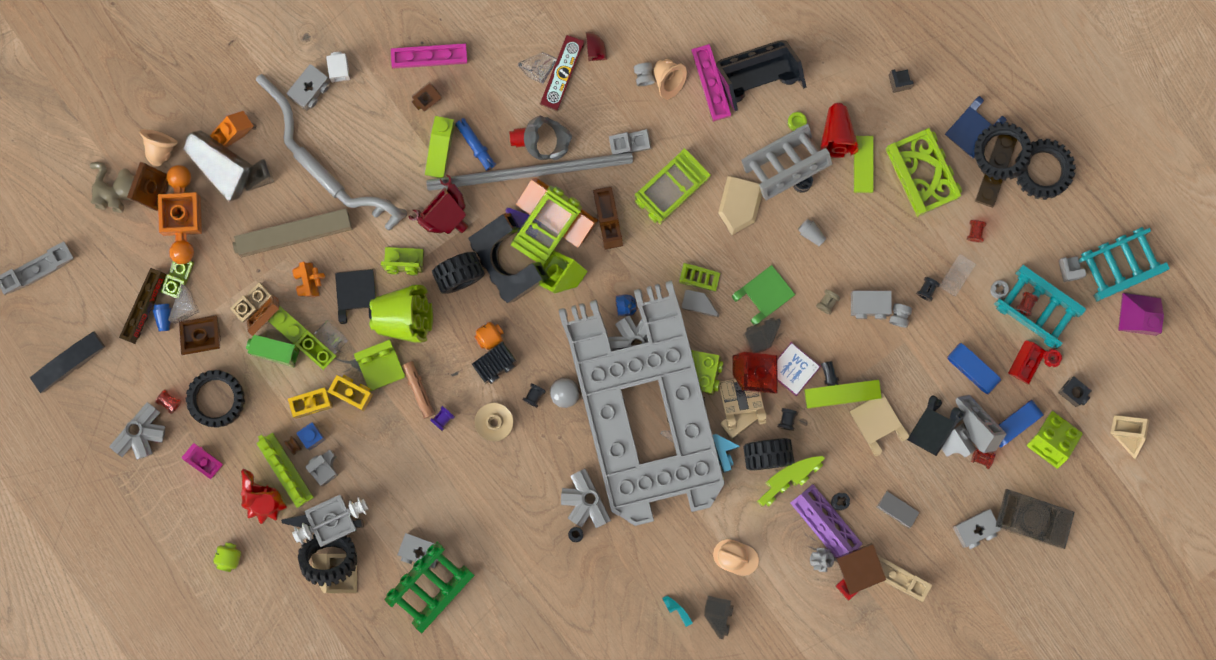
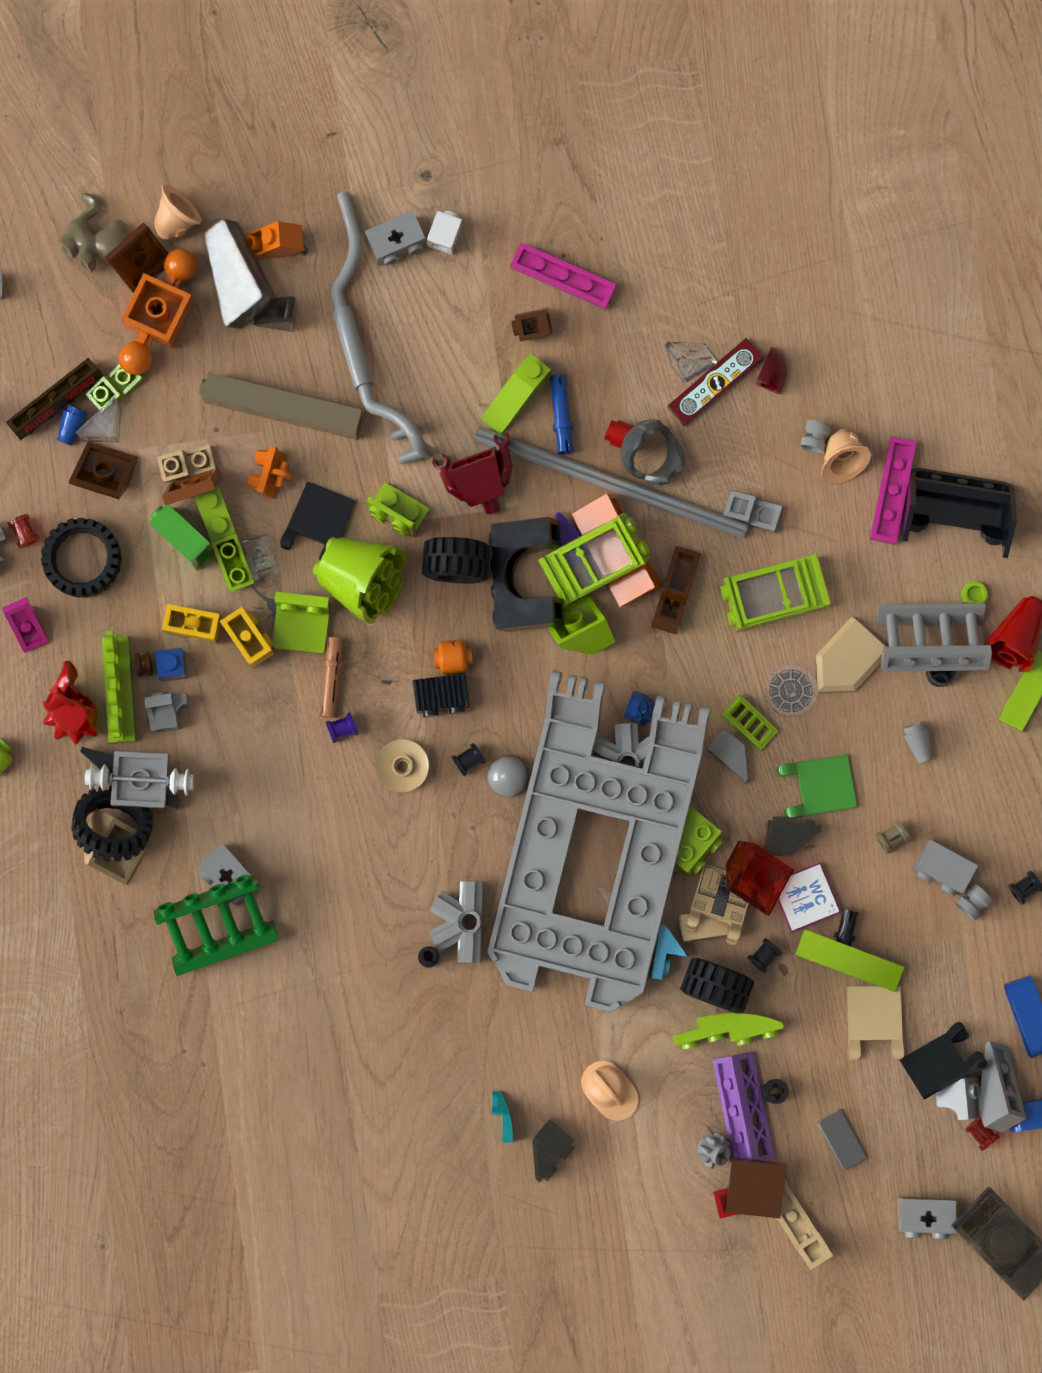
camera: 30 degrees right, 0 degrees up
none -> clear tile [764,664,818,717]

